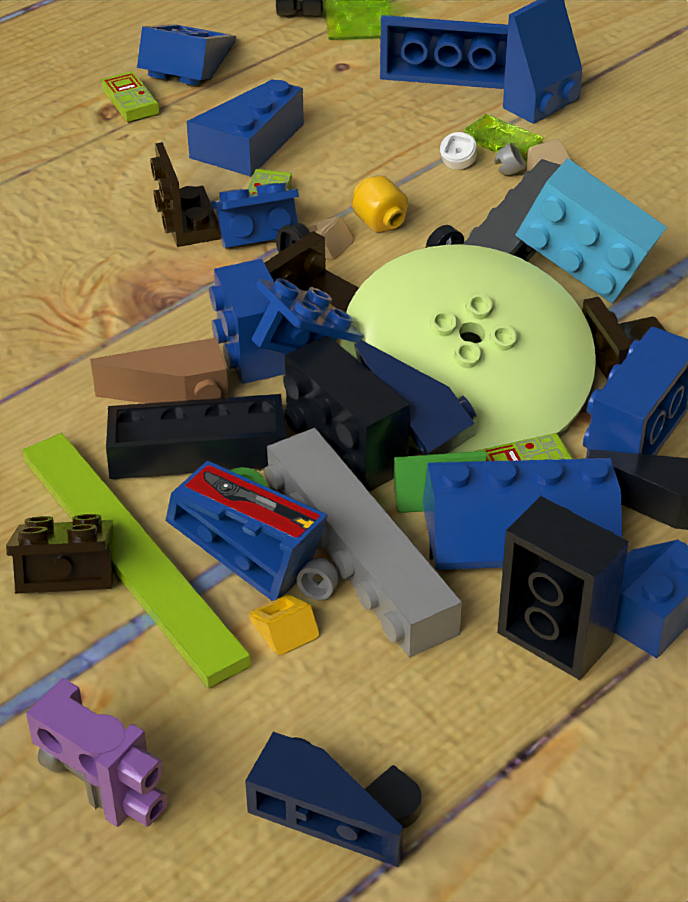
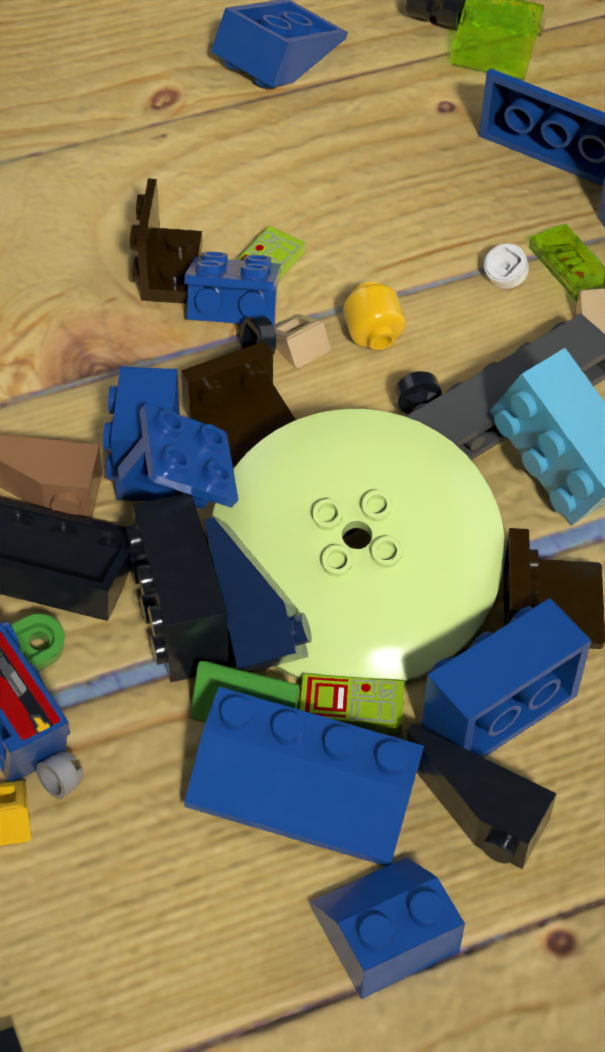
camera: 20 degrees right, 10 degrees up
lime tile [101,71,159,122] -> none
blue wedge [186,79,304,177] -> none
light grey brick [264,428,462,658] -> none
light grey hinge [494,143,526,176] -> none
black brick [497,496,629,680] -> none

